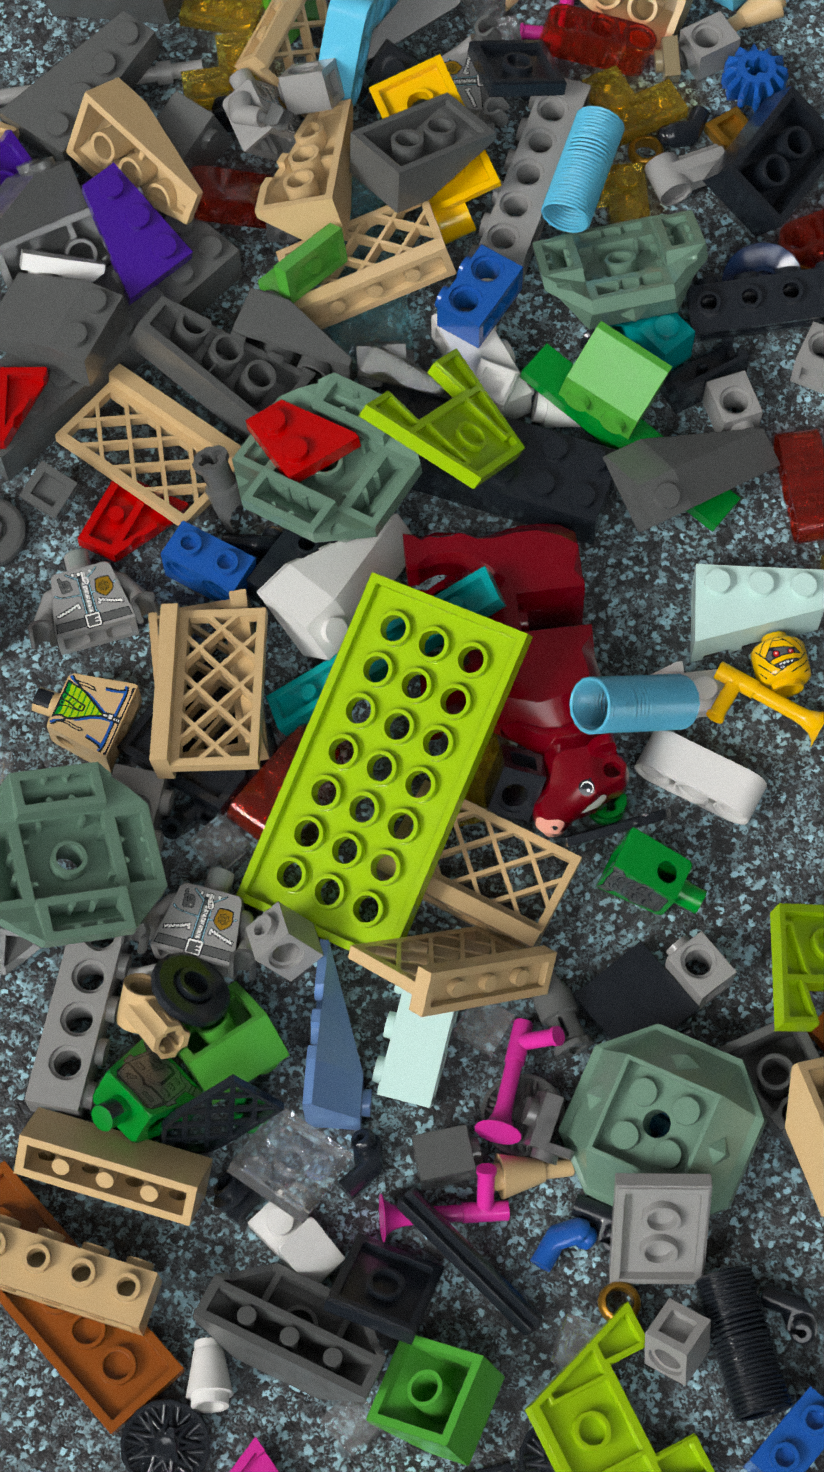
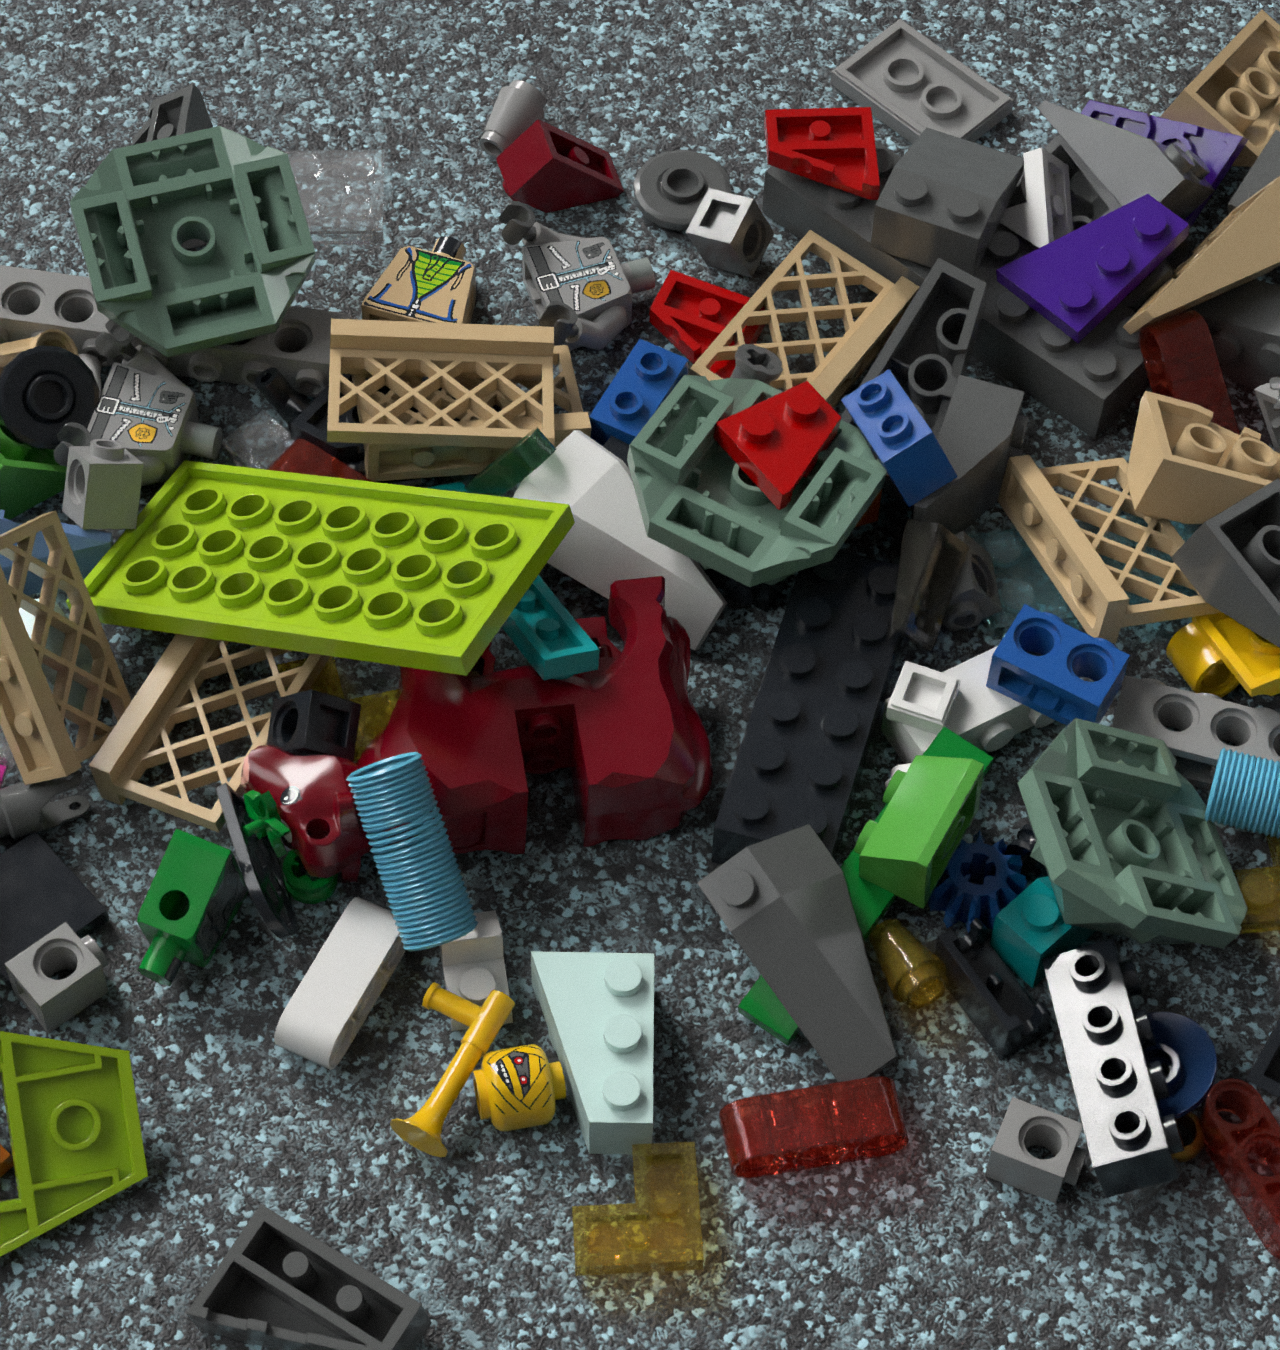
camera: 85 degrees right, 10 degrees down
bright green panel [258,223,348,304] -> none
lime wing [359,348,525,489] -> none
light grey brick [702,370,763,432] -> none
none -> green plant [243,790,291,858]
none -> clear green beam [464,427,556,496]
none -> blue brick [841,369,958,507]
none -> clear yellow cone [869,919,948,1009]

